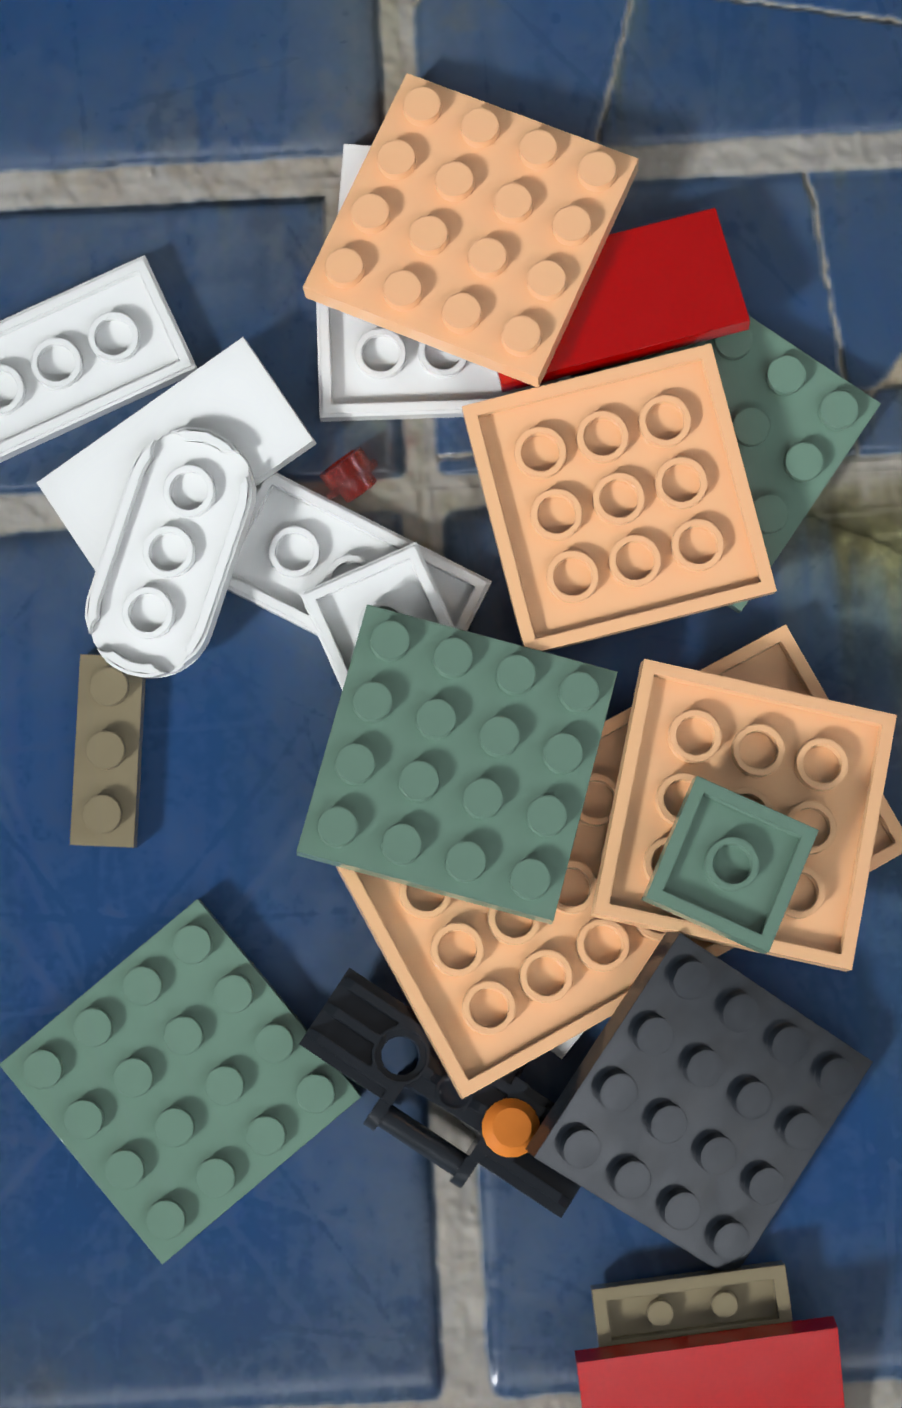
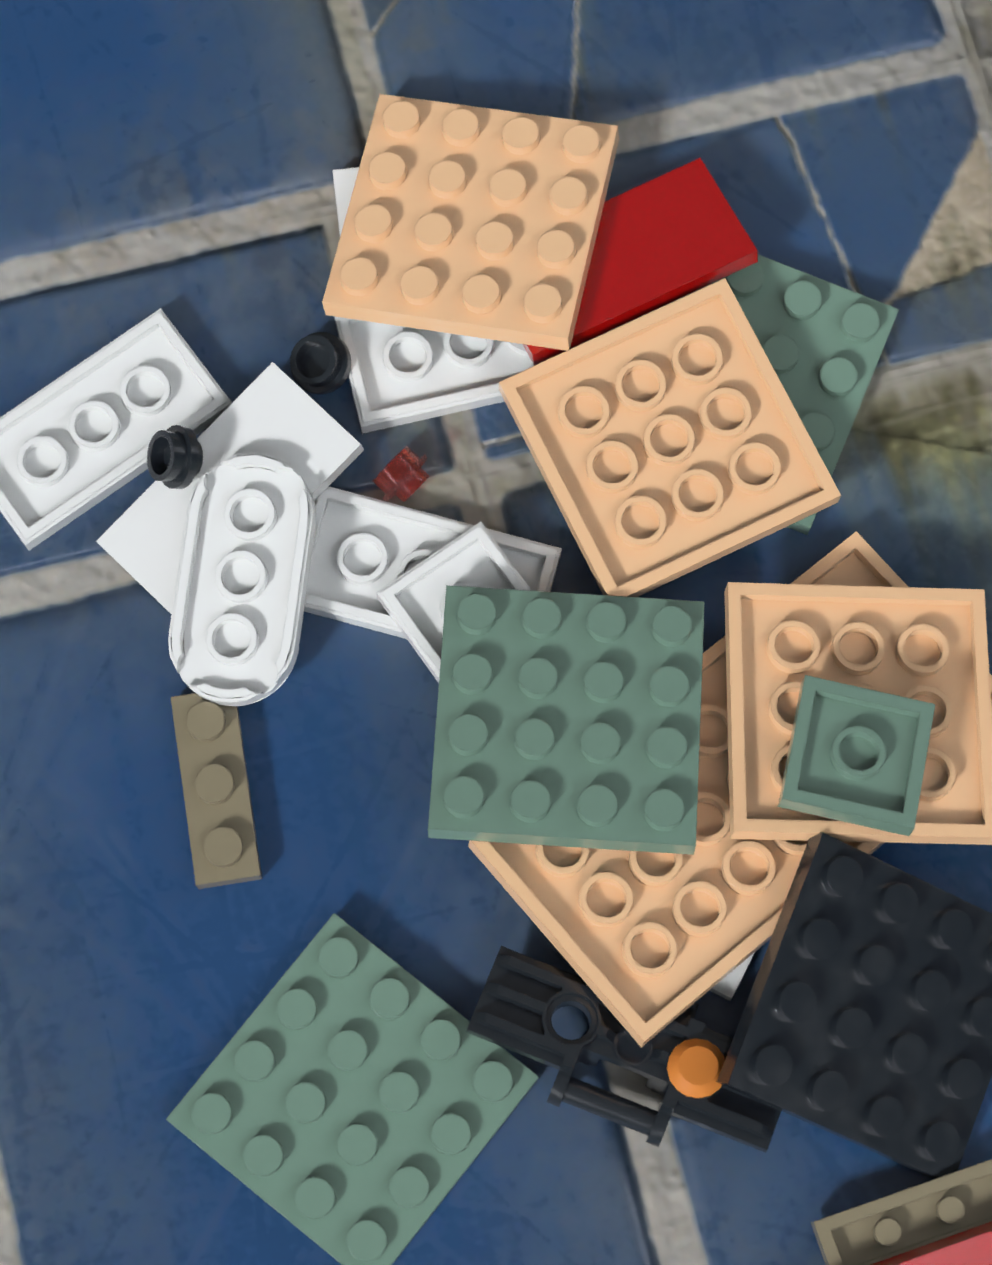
camera: 10 degrees left, 10 degrees down
none -> black plate [147,425,203,489]
none -> black plate [290,332,351,395]

